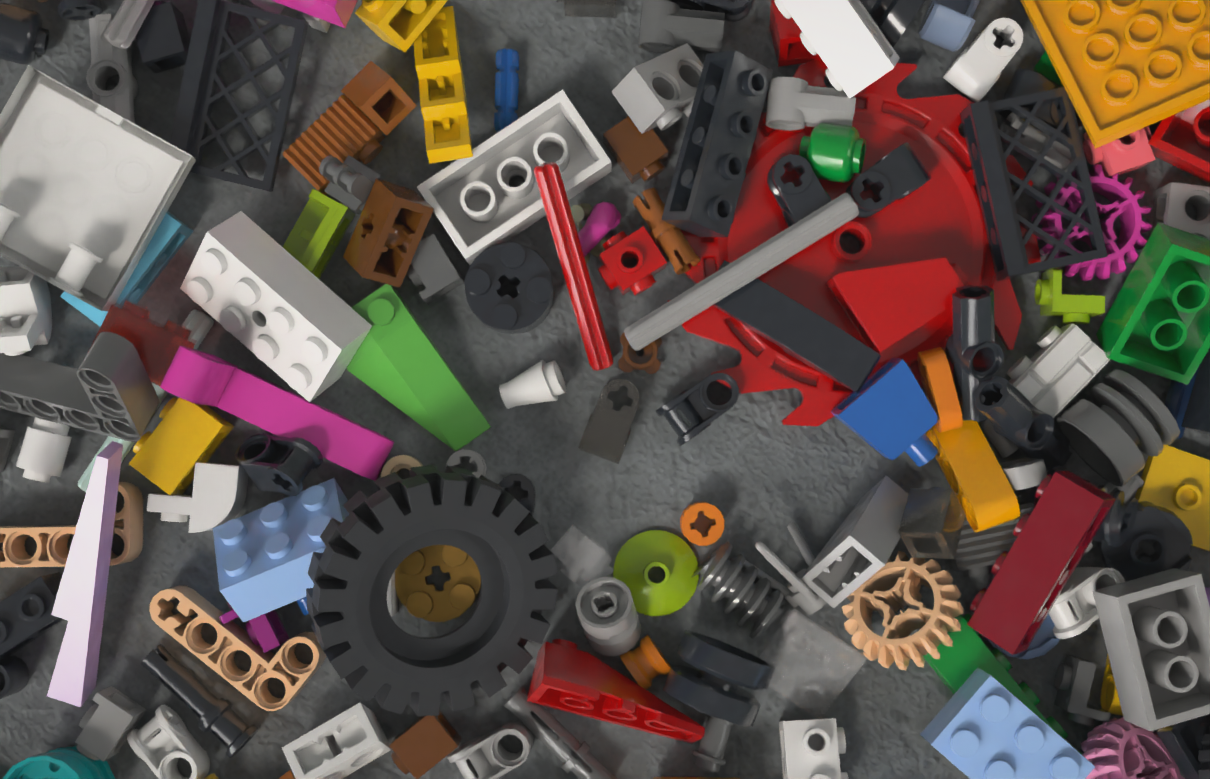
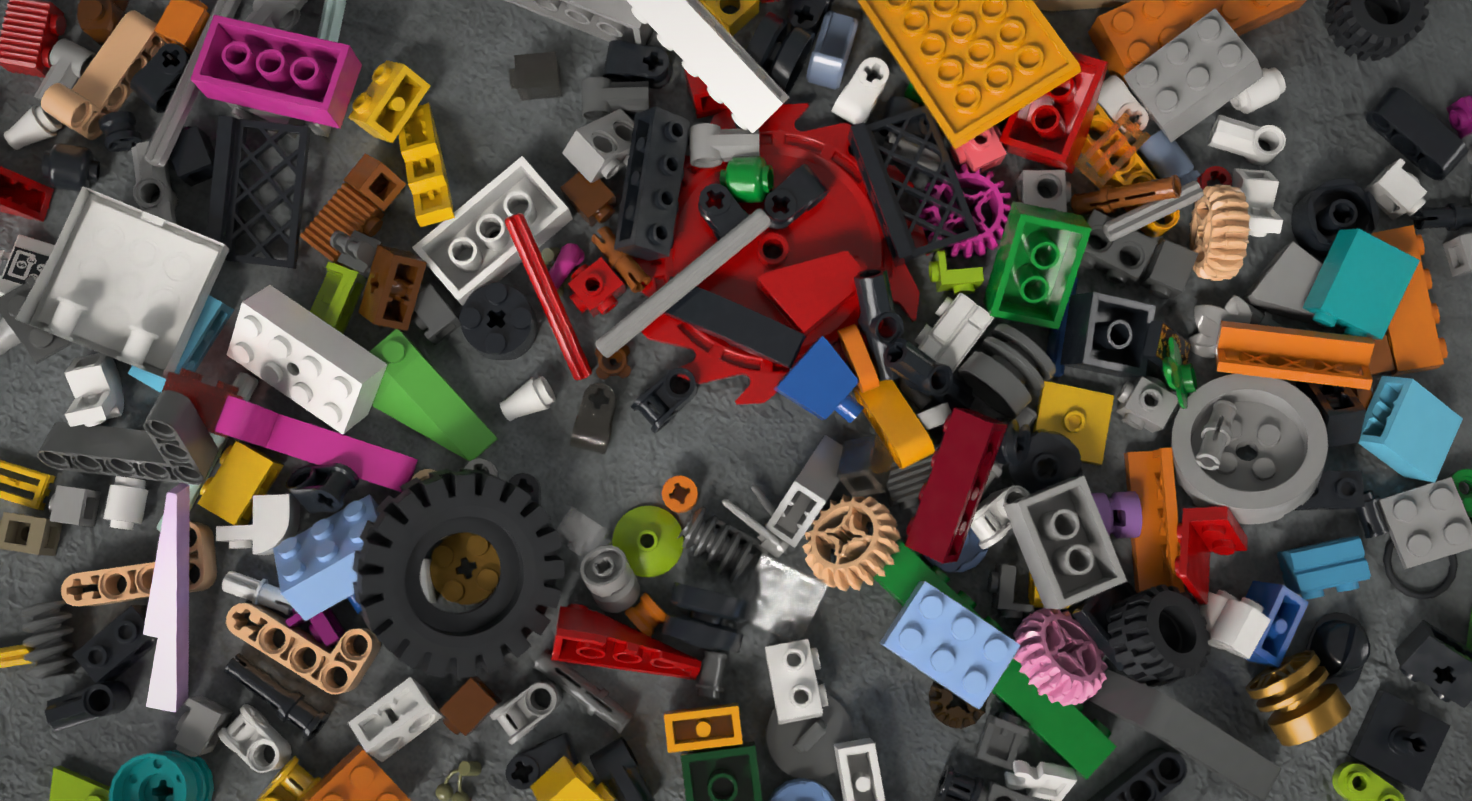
camera: 15 degrees left, 5 degrees down
blue axle [494,49,519,132] -> none
none -> white axle [222,571,293,615]

